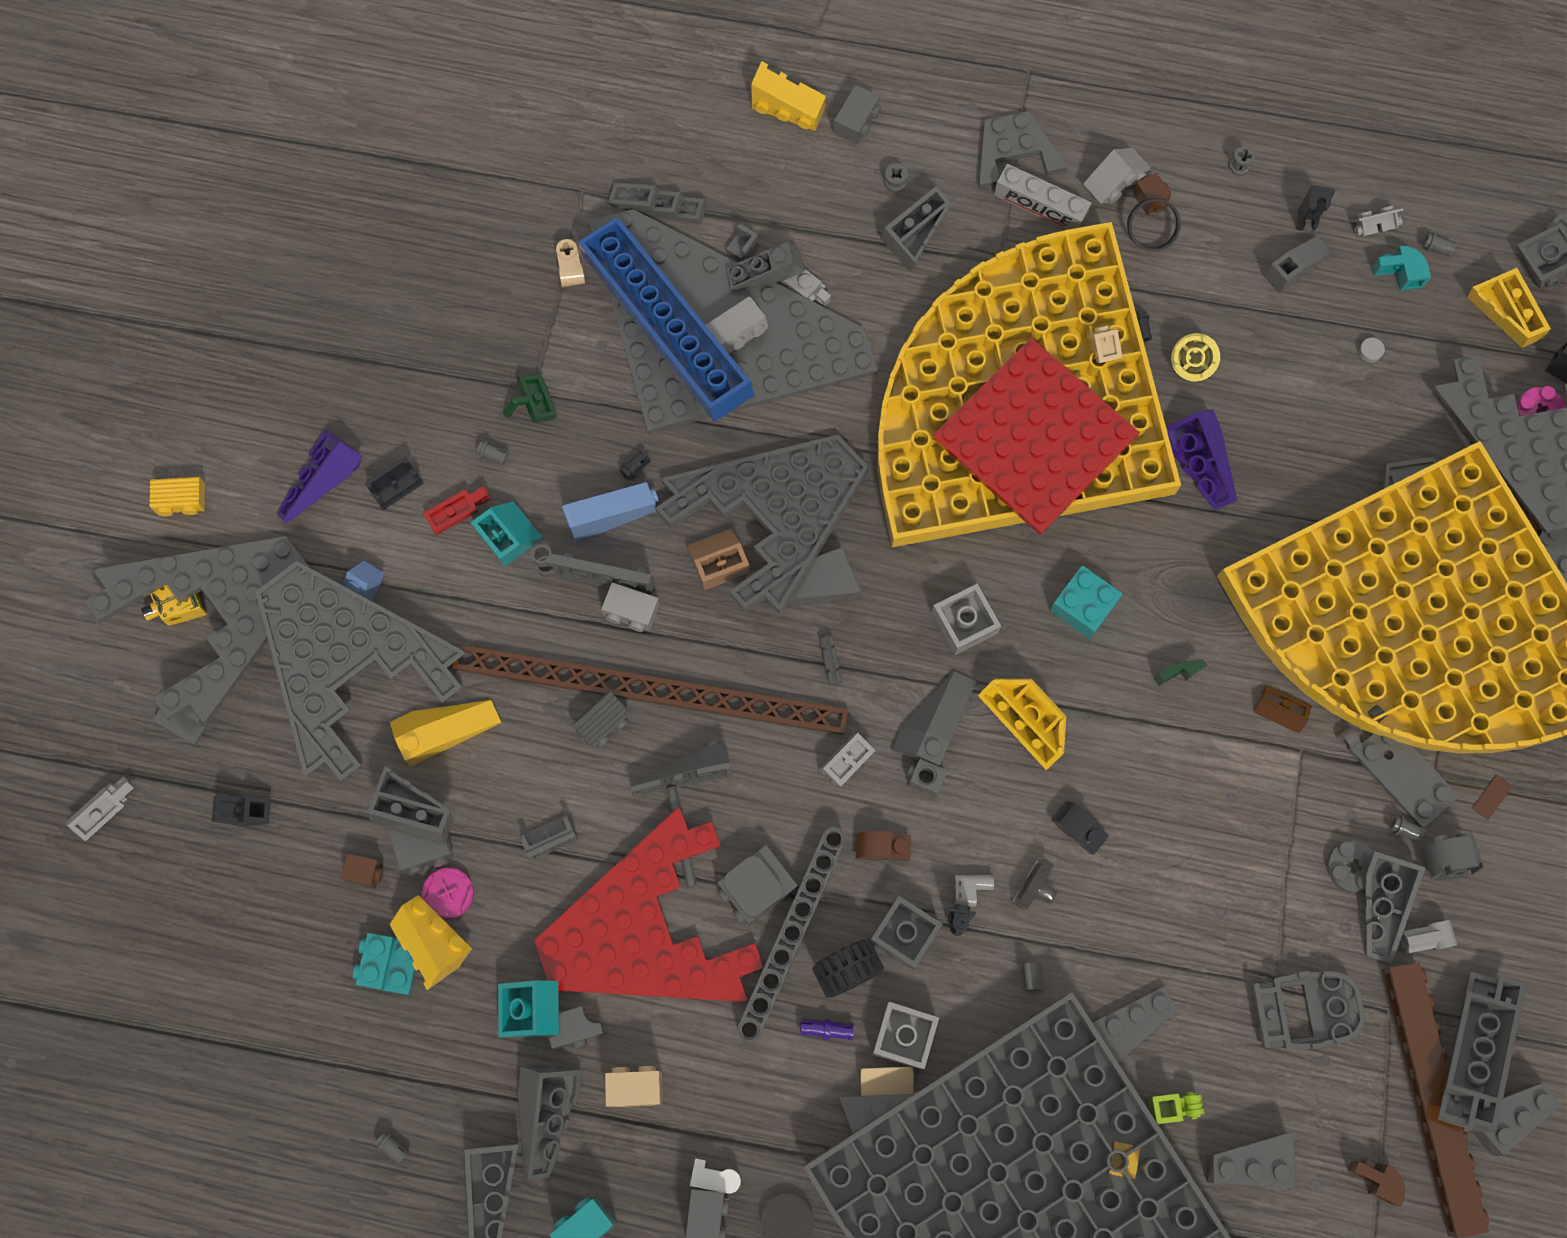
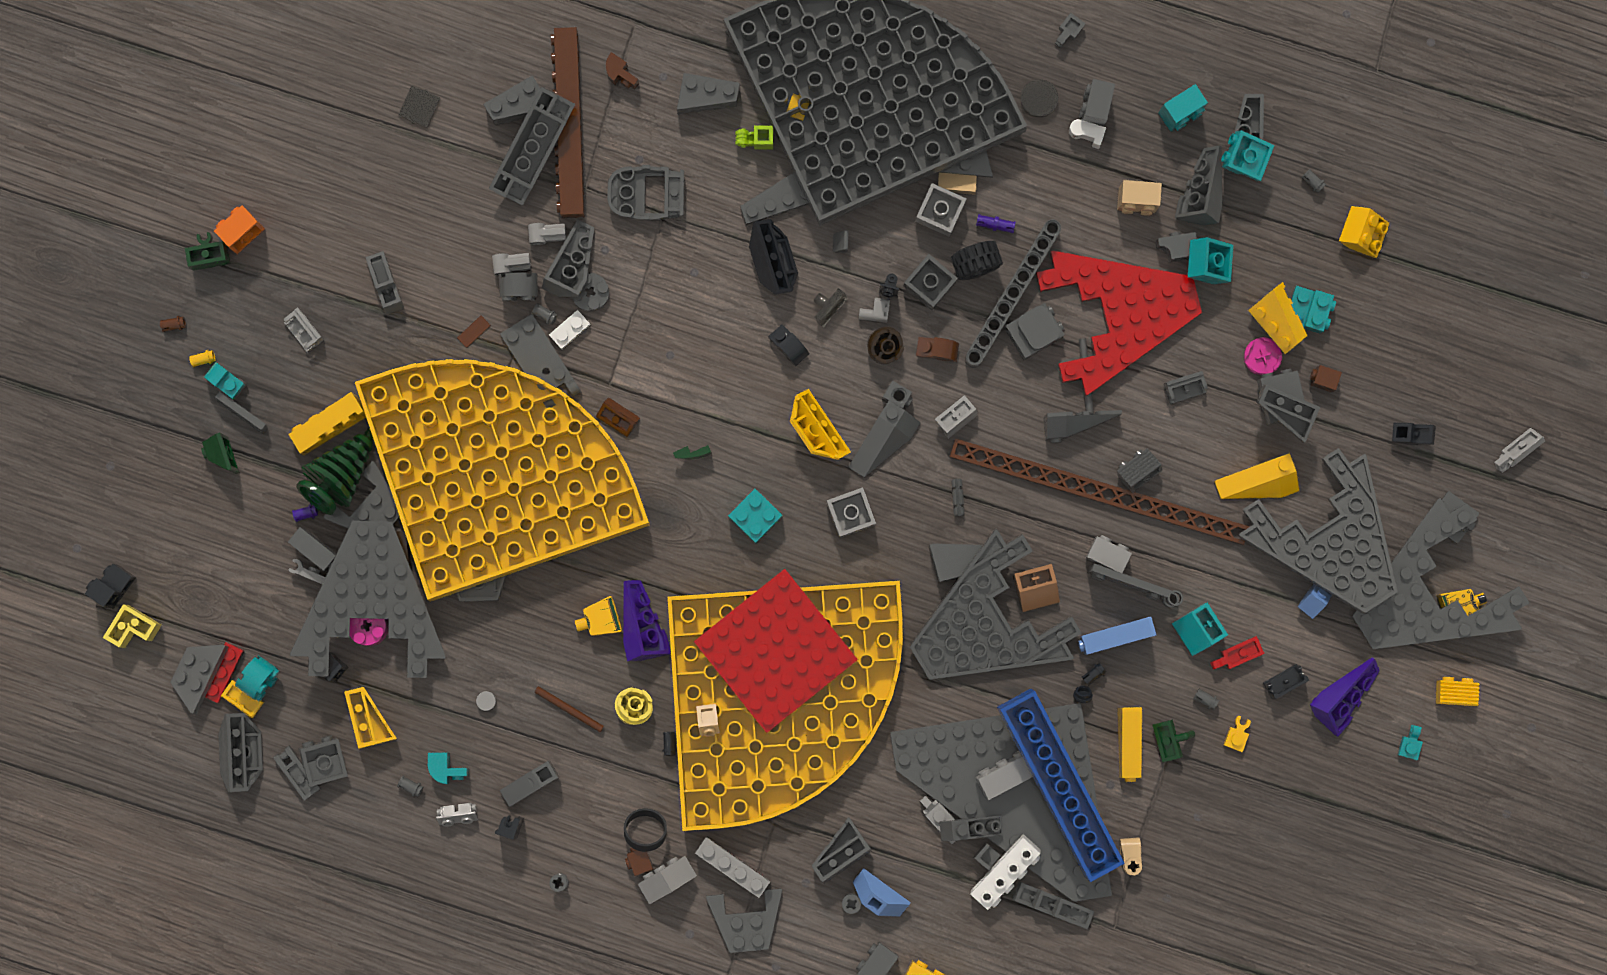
camera: 175 degrees left, 10 degrees up
none -> light grey piece [492,253,531,276]
none -> reddish brown bar [534,686,604,732]
none -> white plate [549,310,590,350]
none -> yellow torso [575,596,623,636]
none -> black wedge [749,219,798,295]
none -> medium blue slope [853,868,911,917]
none -> dark brown cone [867,327,904,364]
none -> white brick [970,834,1041,910]
none -> black plate [1073,686,1093,703]
none -> yellow slope [1117,707,1142,782]
none -> teal plate [1221,130,1274,181]
none -> yellow plate [1223,716,1251,752]
none -> yellow slope [1339,206,1389,258]
none -> teal plate [1397,725,1423,760]

